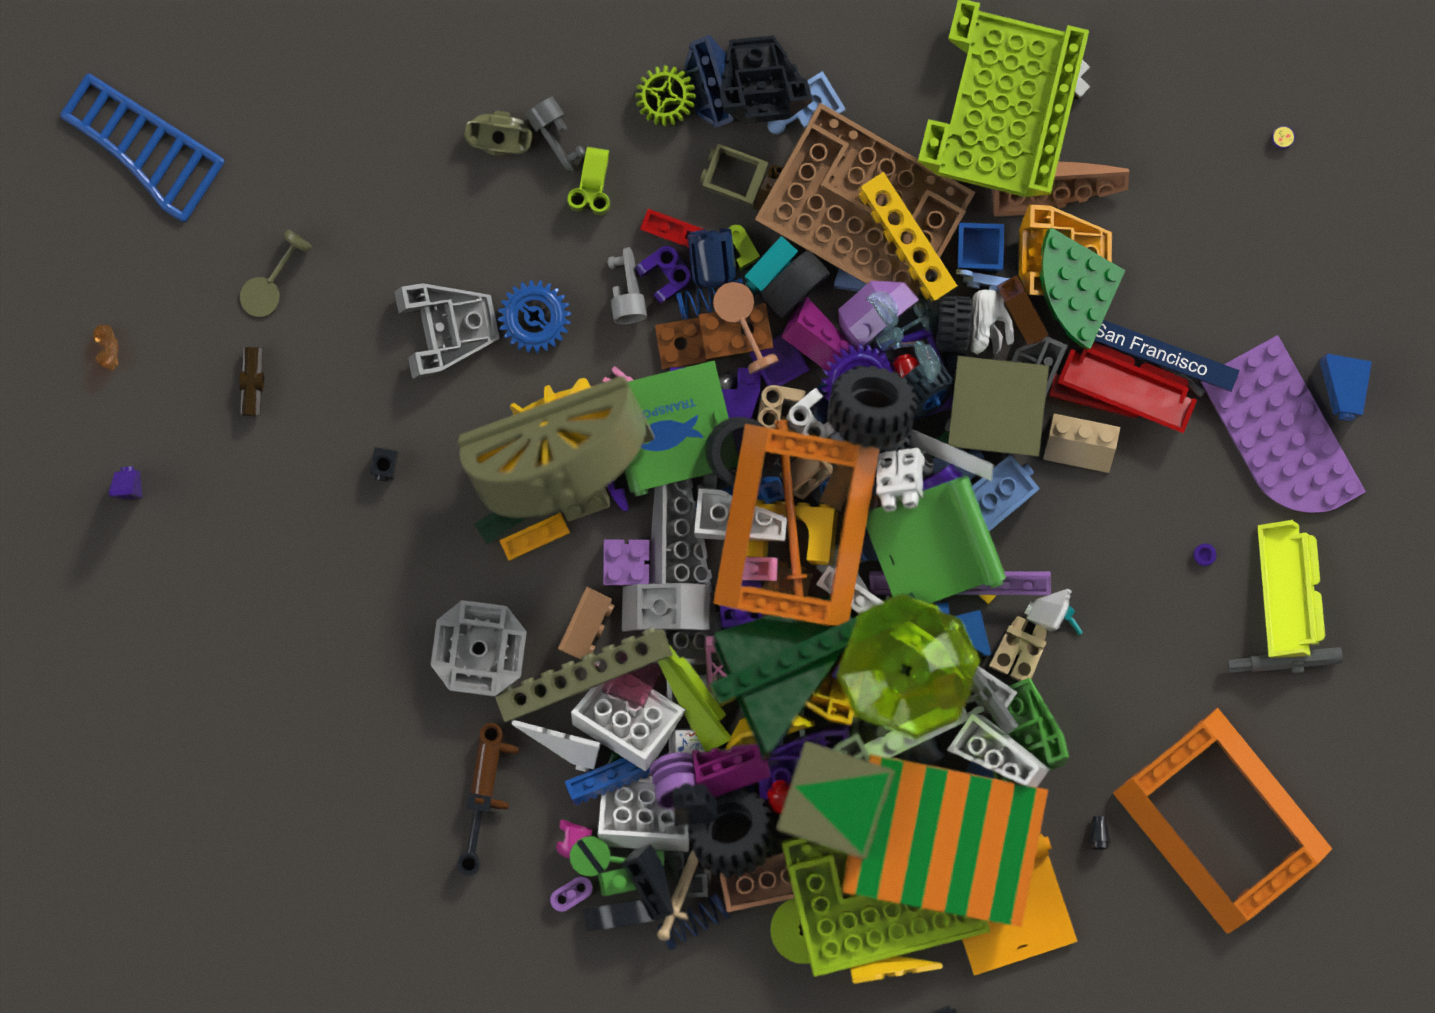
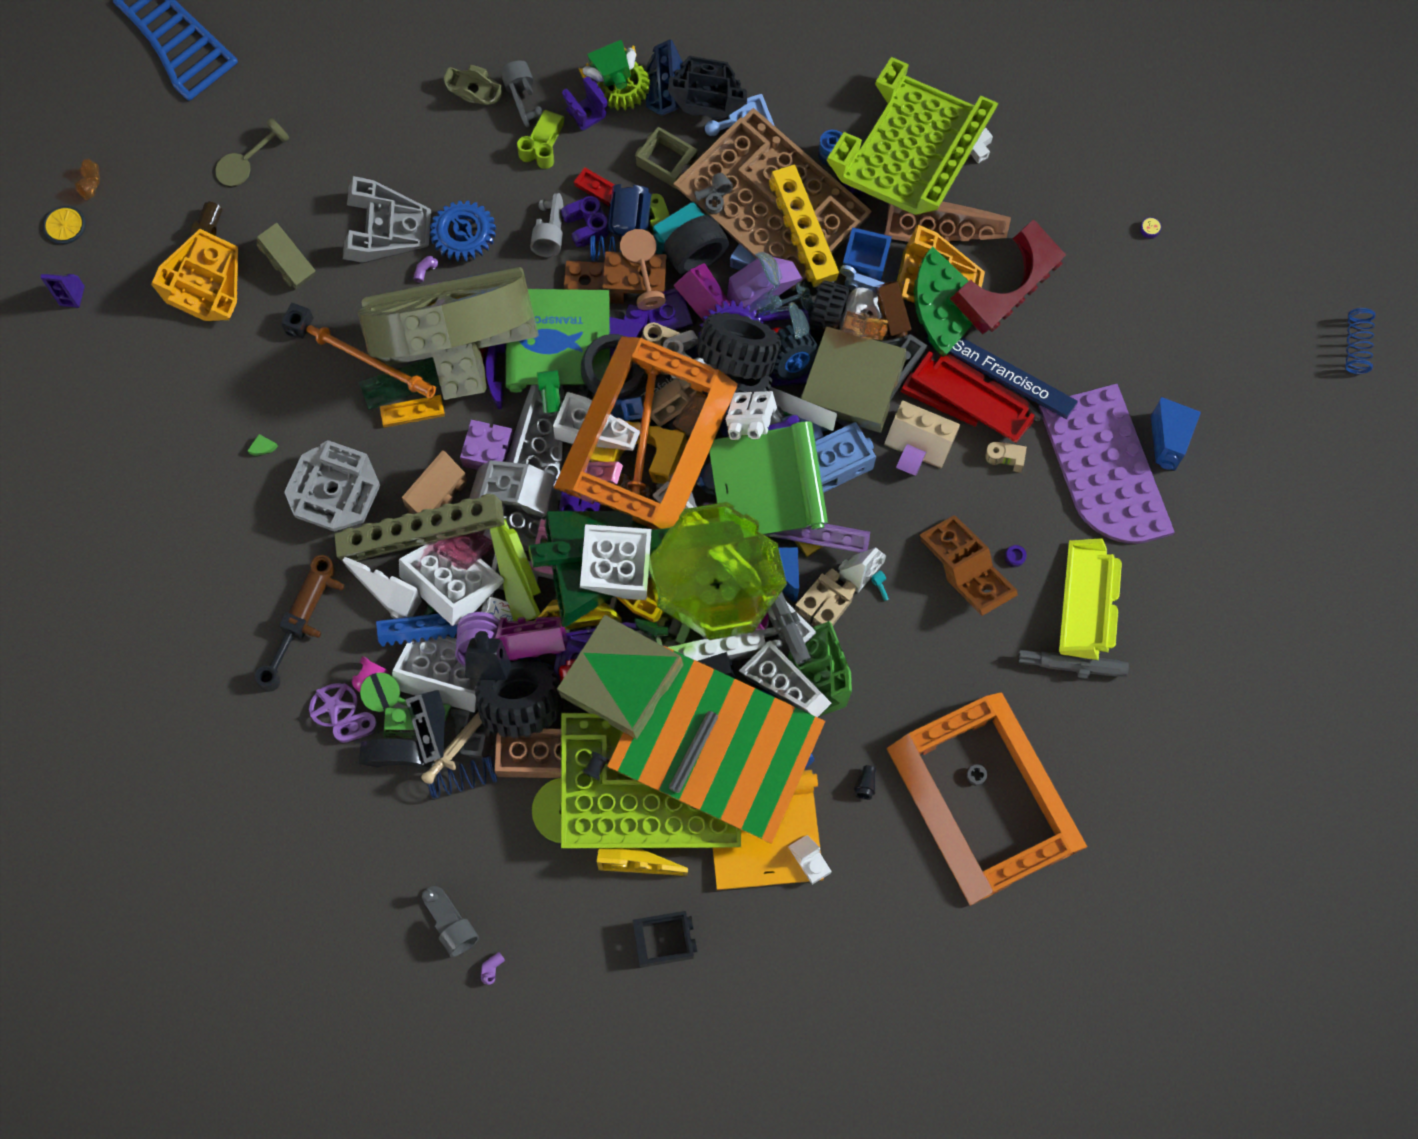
camera: 10 degrees right, 15 degrees down
none -> yellow wheel [43,206,86,244]
none -> light orange wedge [151,229,238,321]
none -> bright green tile [248,434,278,456]
none -> olive wedge [257,223,316,289]
none -> orange bar [306,325,436,398]
none -> medium lavender wheel [309,683,357,727]
none -> medium lavender arm [413,256,438,283]
none -> green piece [537,370,561,413]
none -> dark purple piece [562,77,607,130]
none -> green torso [578,40,637,90]
none -> white slope [580,524,651,600]
none -> black bush [582,751,610,781]
none -> dark green bar [635,618,668,639]
none -> dark grey axle [669,711,718,793]
none -> dark grey bar [694,173,733,201]
none -> dark grey bush [705,193,724,214]
none -> white slope [788,835,831,885]
none -> blue wheel [818,130,842,166]
none -> clear orange brick [842,311,888,340]
none -> medium lavender brick [896,444,926,476]
none -> dark orange bracket [919,515,1018,616]
none -> dark red arch [950,219,1066,335]
none -> dark grey bush [966,765,987,785]
none -> tan leg [985,442,1027,473]

